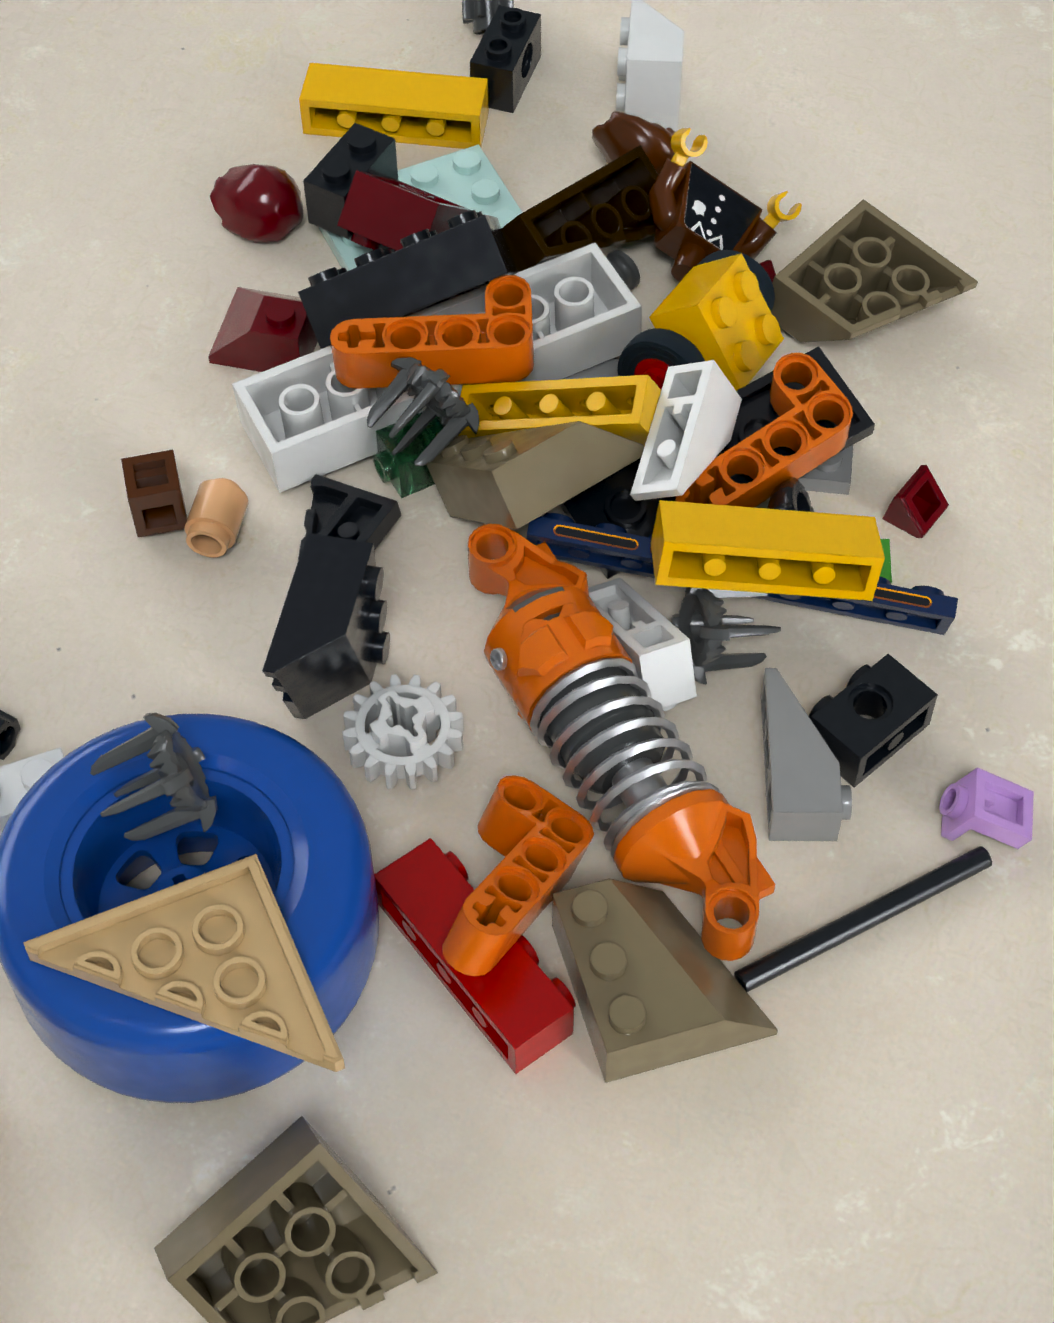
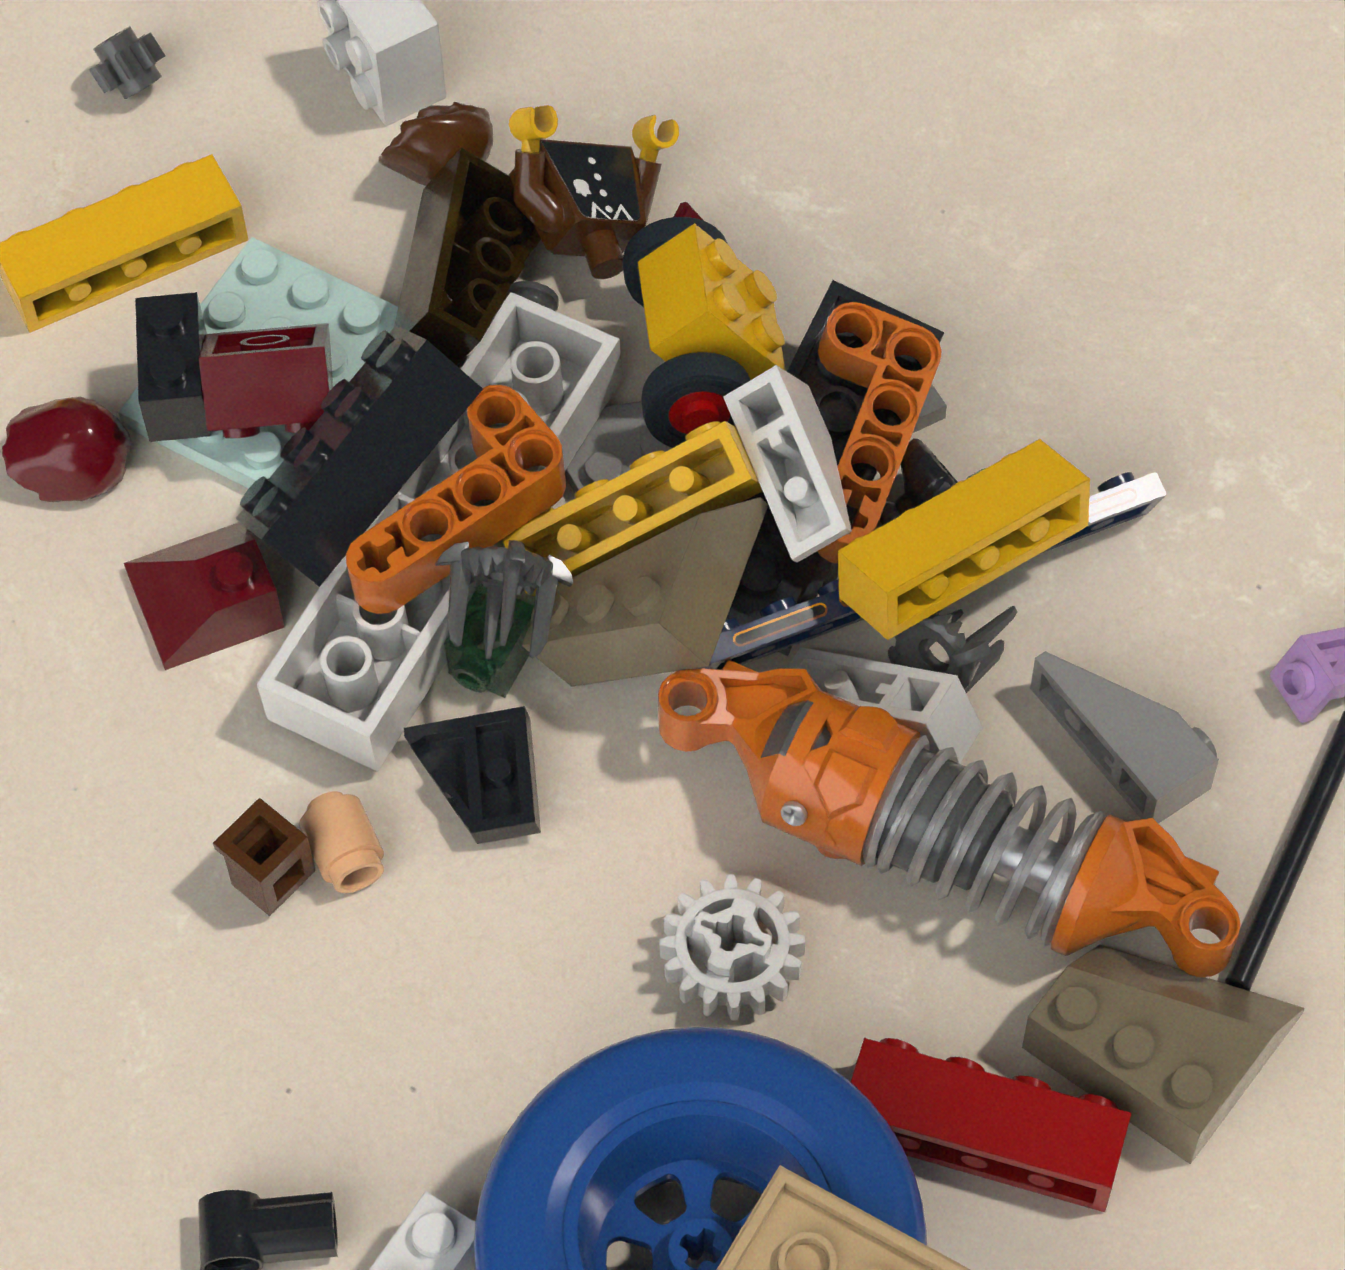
camera: 35 degrees left, 5 degrees up
dark grey piece [90,713,218,841] -> none
black wedge [262,533,390,719] -> none
orange beam [442,775,594,976] -> none
black brick [470,5,541,113] -> none
dark tan wedge [771,199,978,342] -> none
black brick [809,654,938,788] -> none
dark red slope [882,465,949,538] -> none

